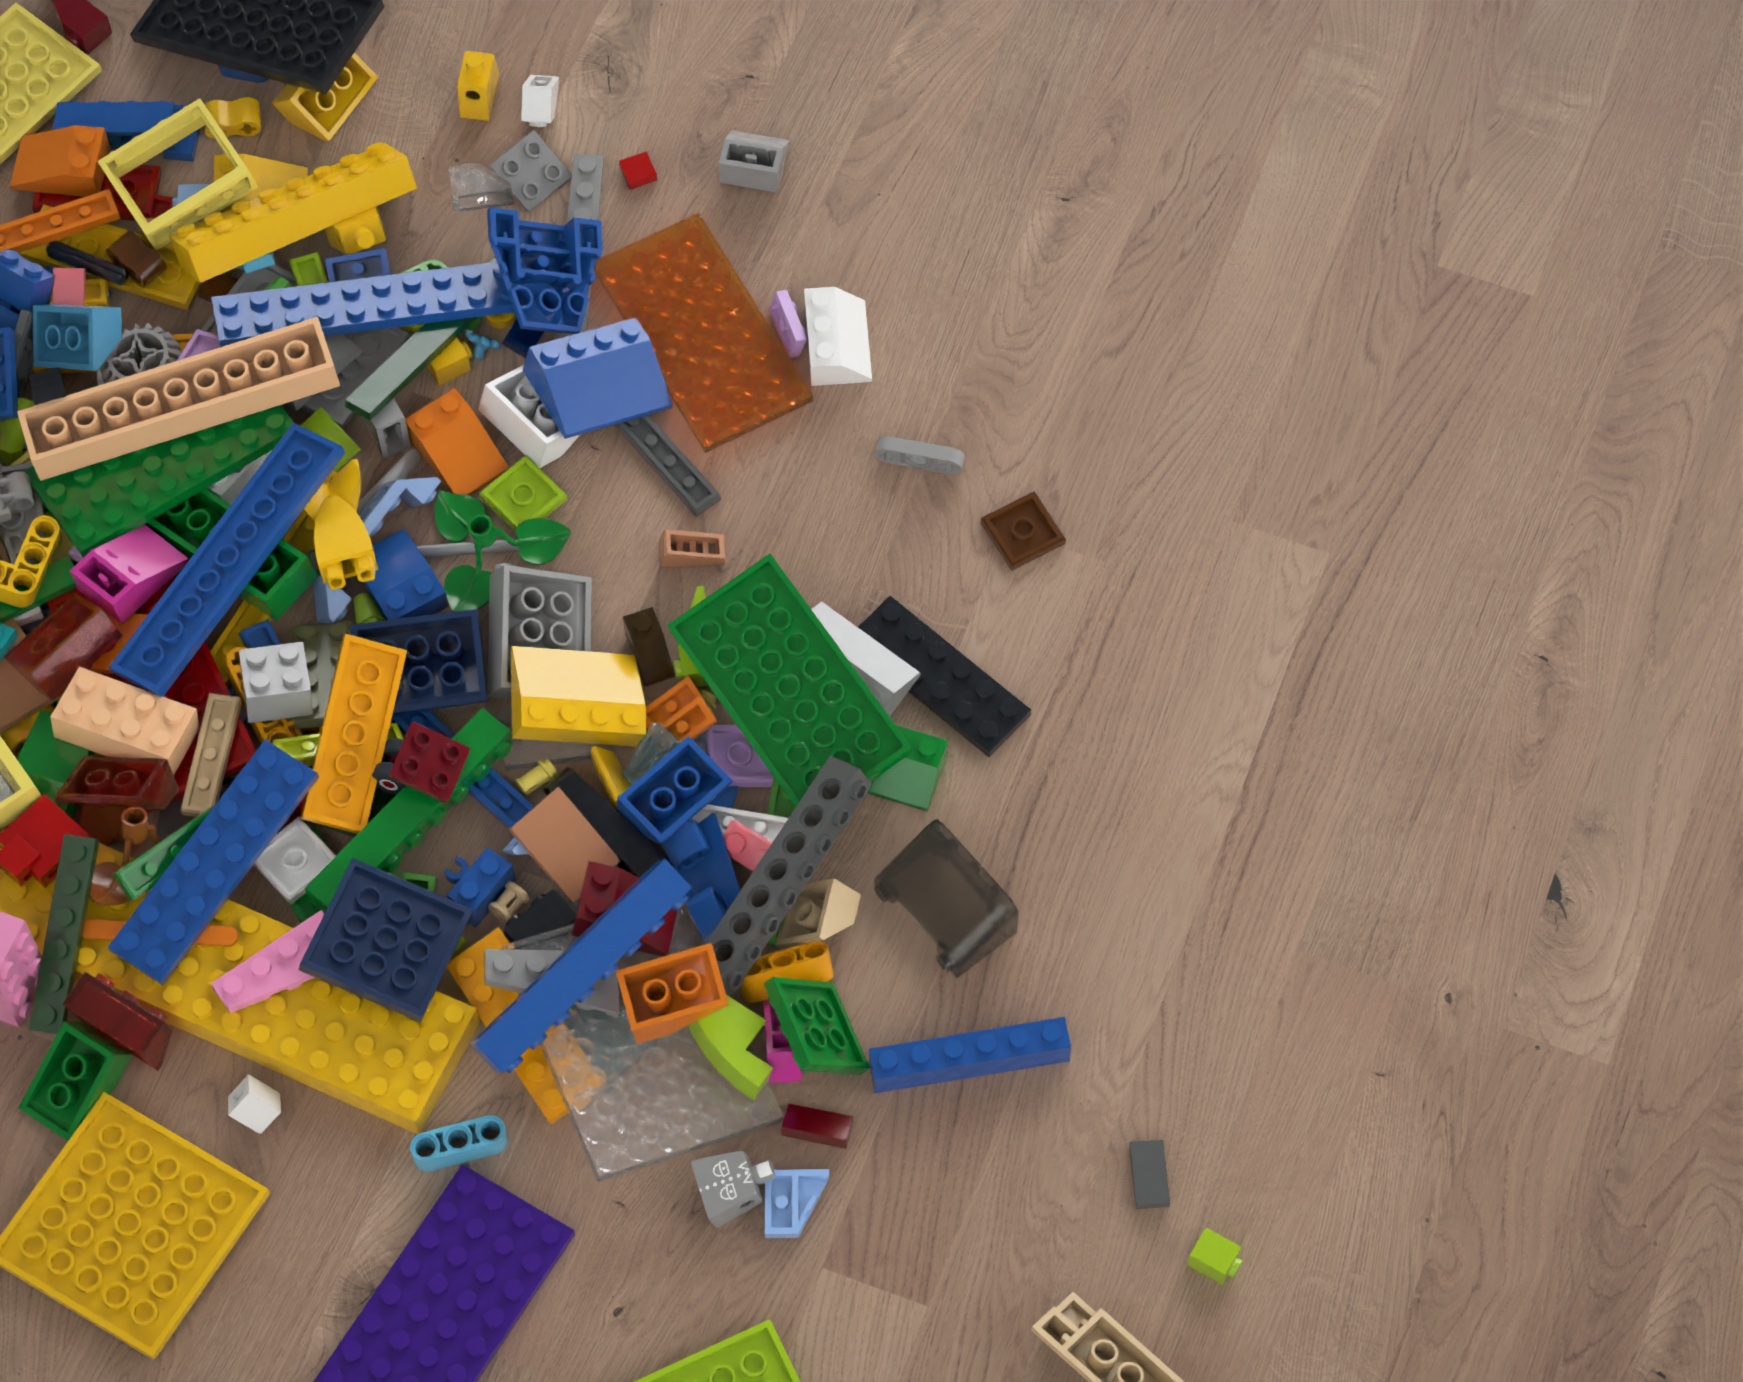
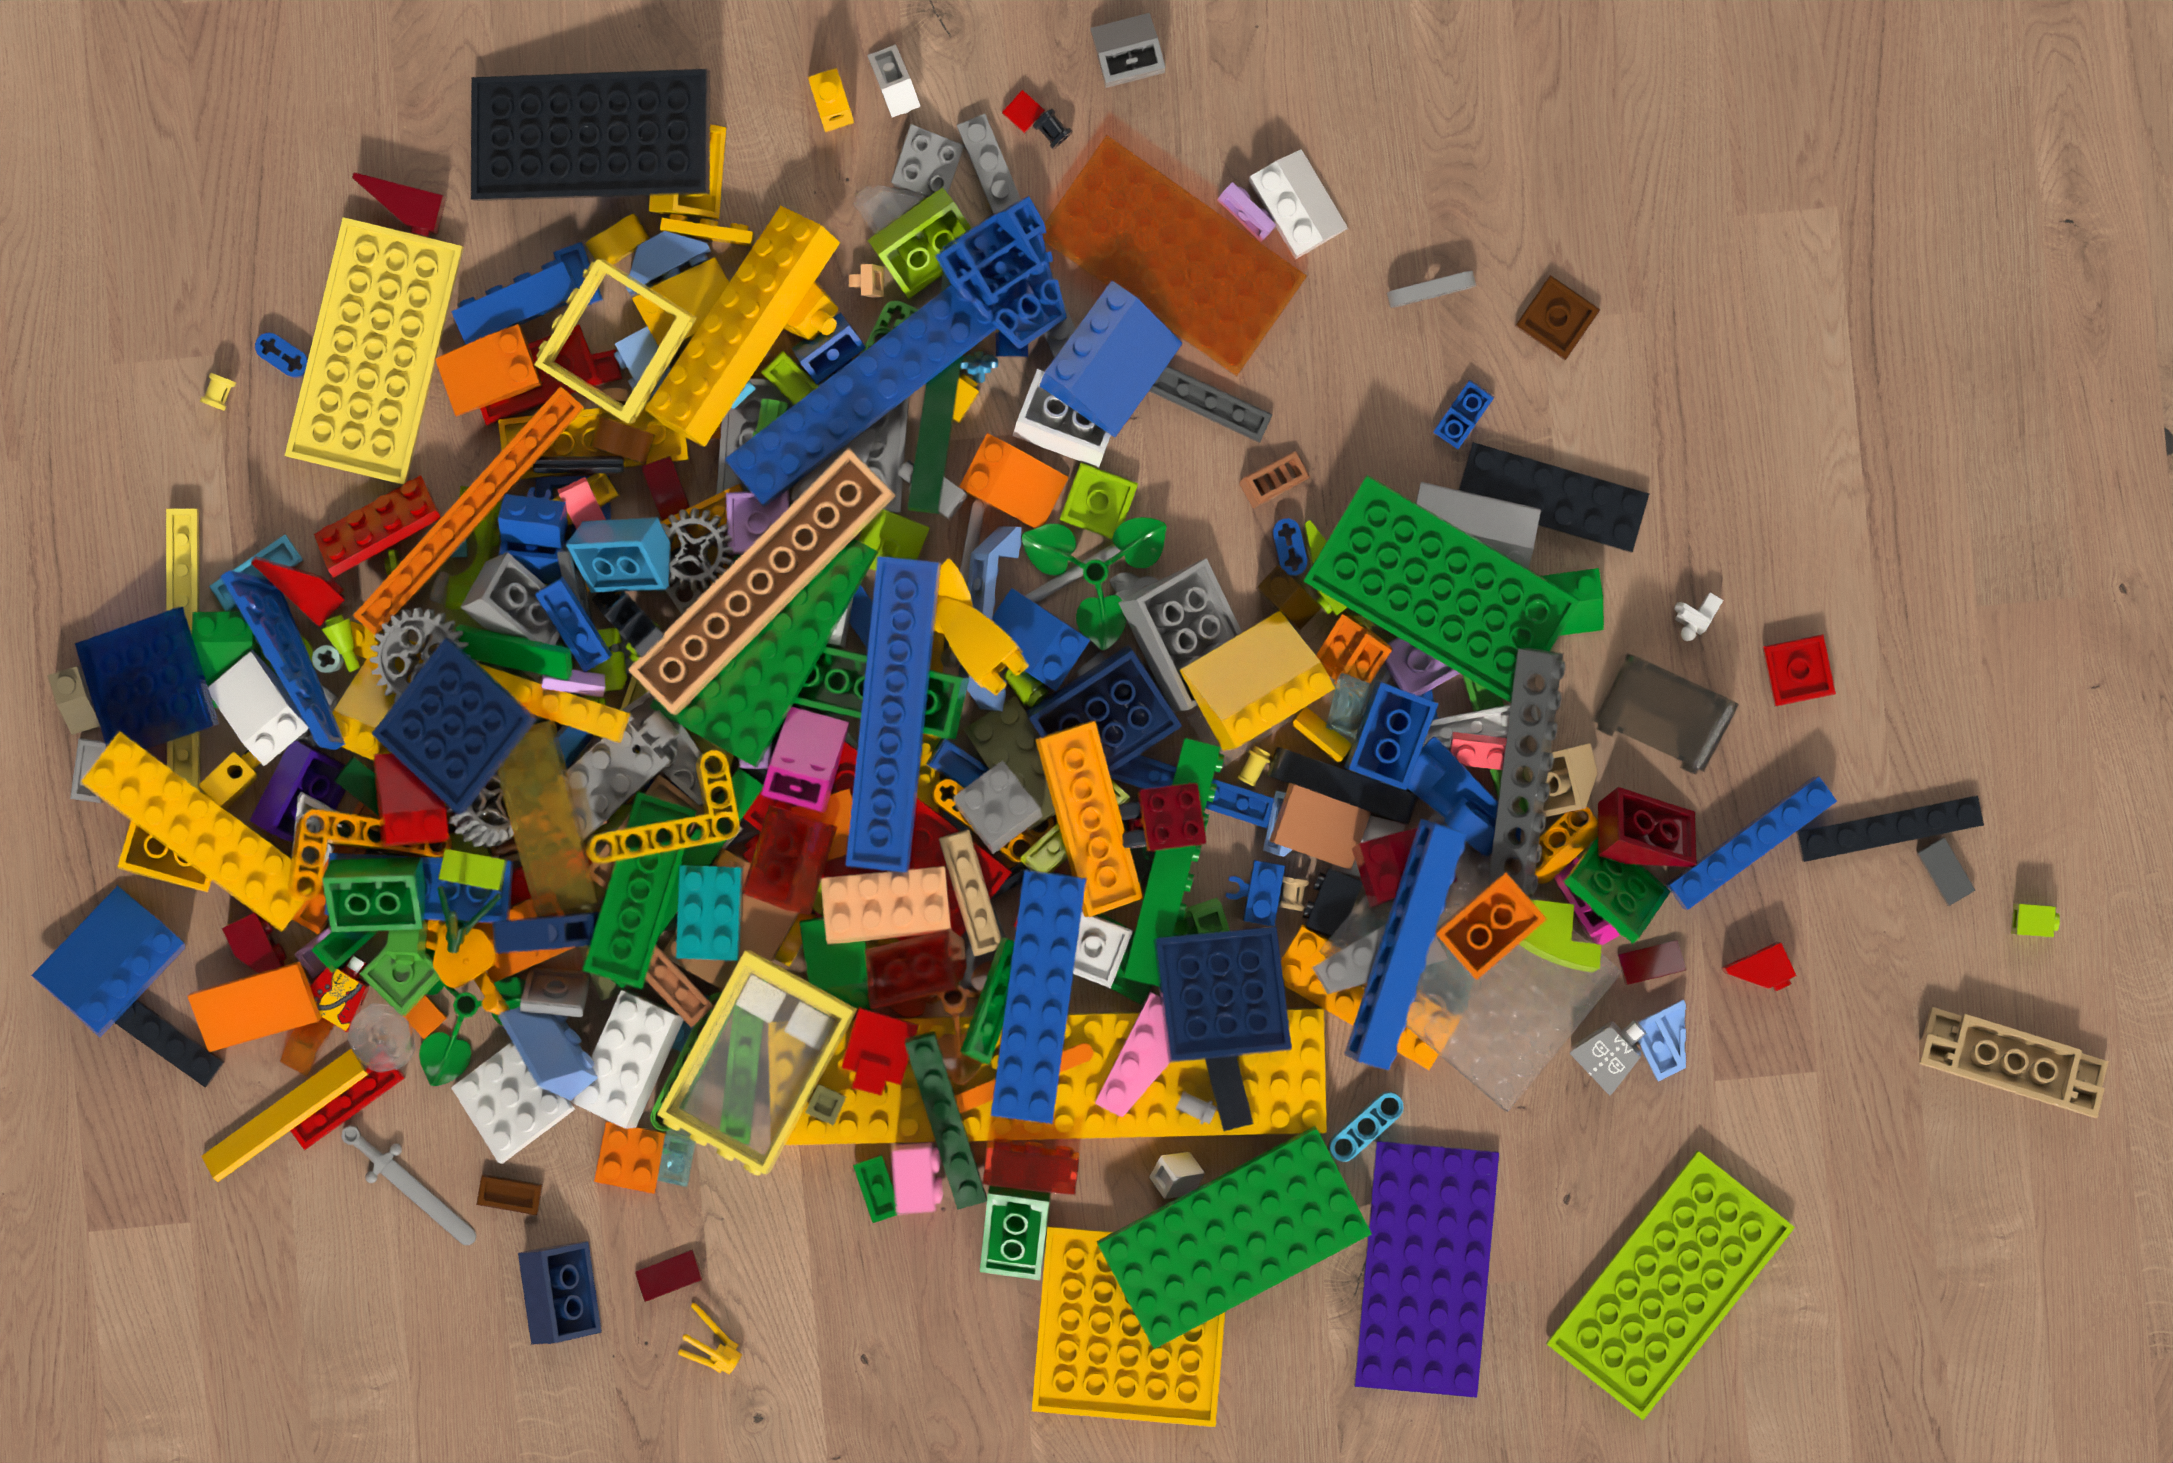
camera: 30 degrees left, 25 degrees up
none -> medium blue slope [626,231,711,296]
none -> dark red slope [641,456,690,521]
none -> yellow plate [660,214,755,247]
none -> light nougat tile [849,264,884,298]
none -> lime slope [867,187,971,299]
none -> black bush [1033,108,1073,149]
none -> green plate [1097,1126,1372,1349]
none -> light grey pin [1176,1091,1217,1124]
none -> black tile [1205,1056,1253,1132]
none -> blue beam [1273,518,1307,576]
none -> blue slope [1433,379,1494,449]
none -> dark red slope [1598,787,1697,867]
none -> white piece [1674,593,1723,641]
none -> red slope [1721,942,1797,991]
none -> red plate [1762,634,1836,707]
none -> black plate [1796,795,1984,862]

